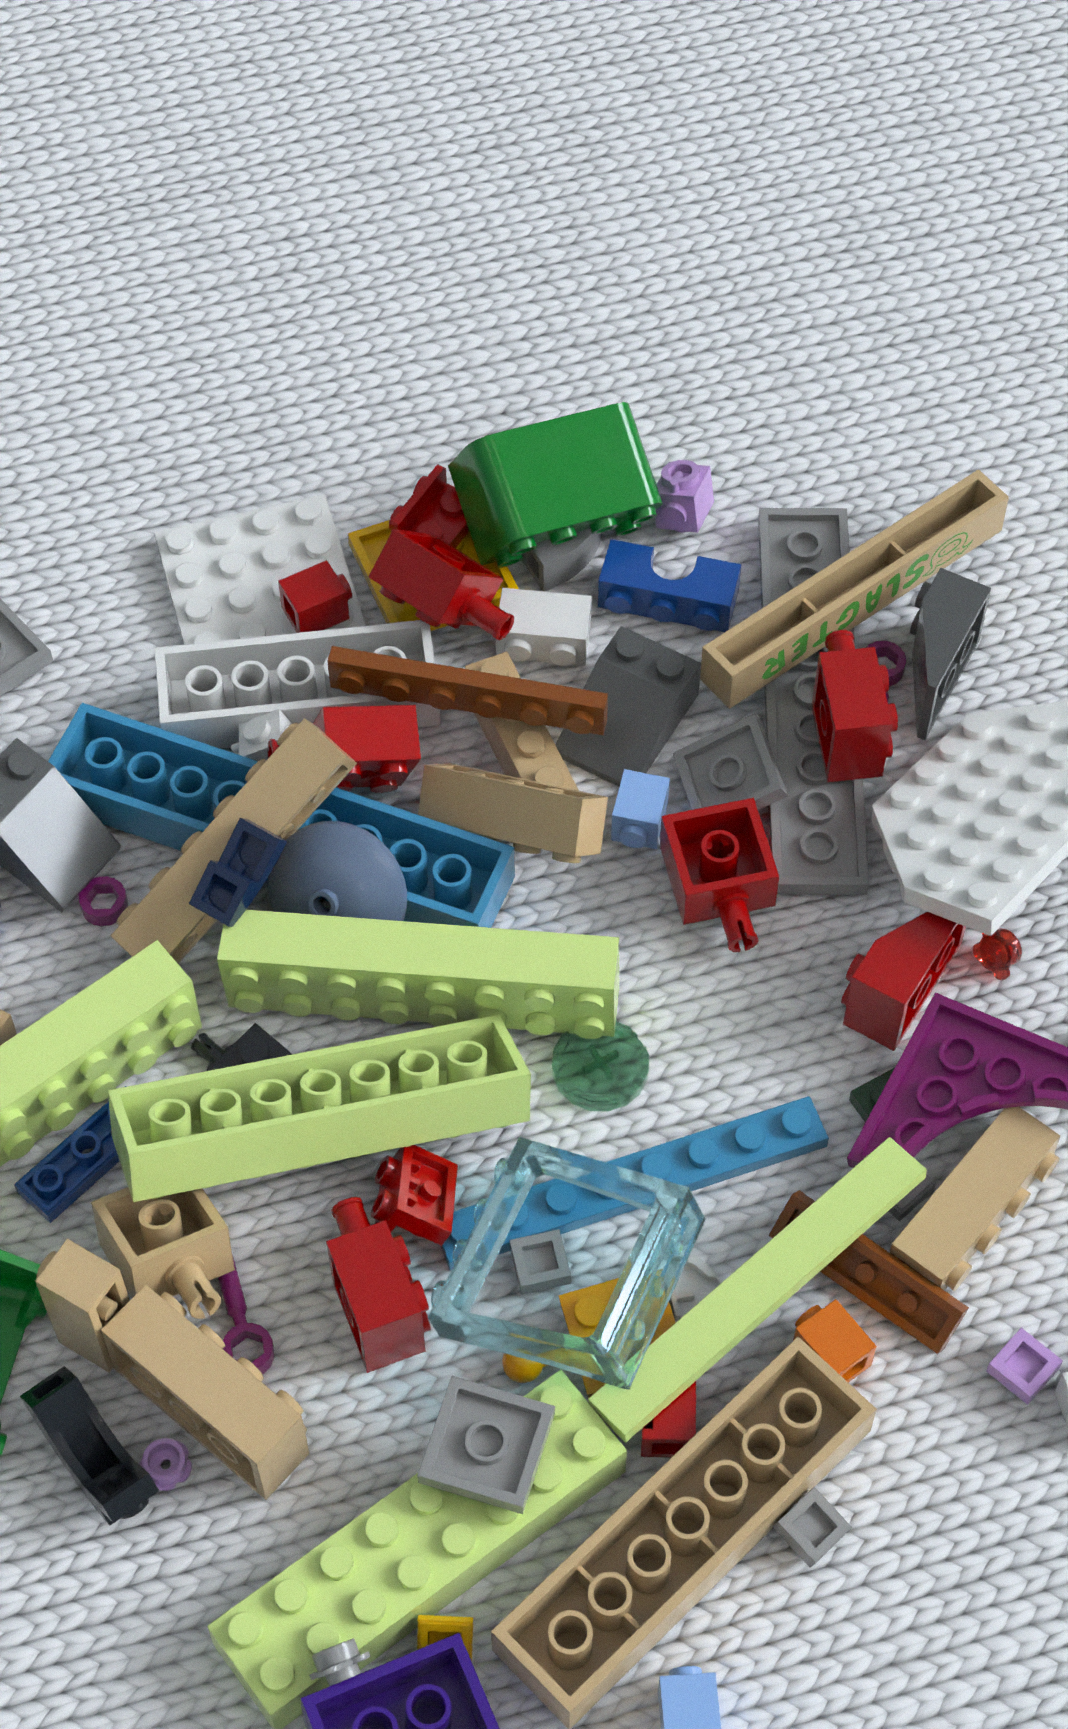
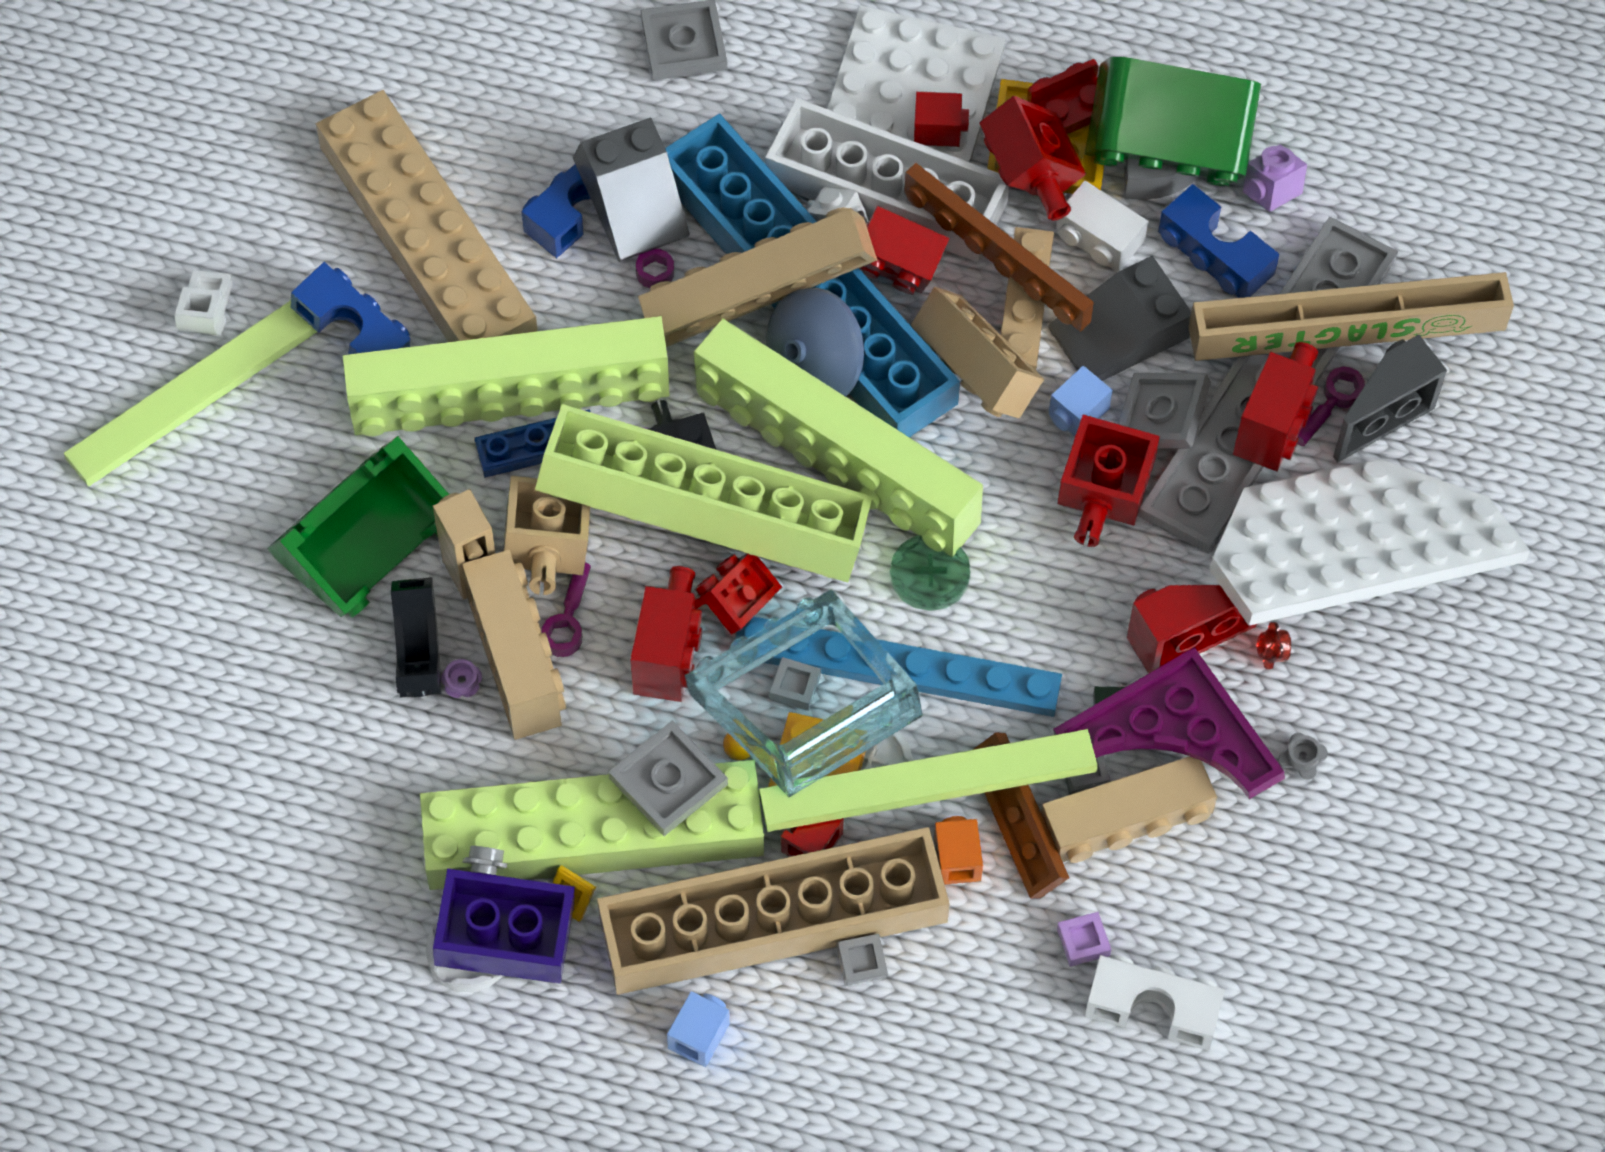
camera: 30 degrees right, 5 degrees up
dark blue slope [189,818,287,927] -> none

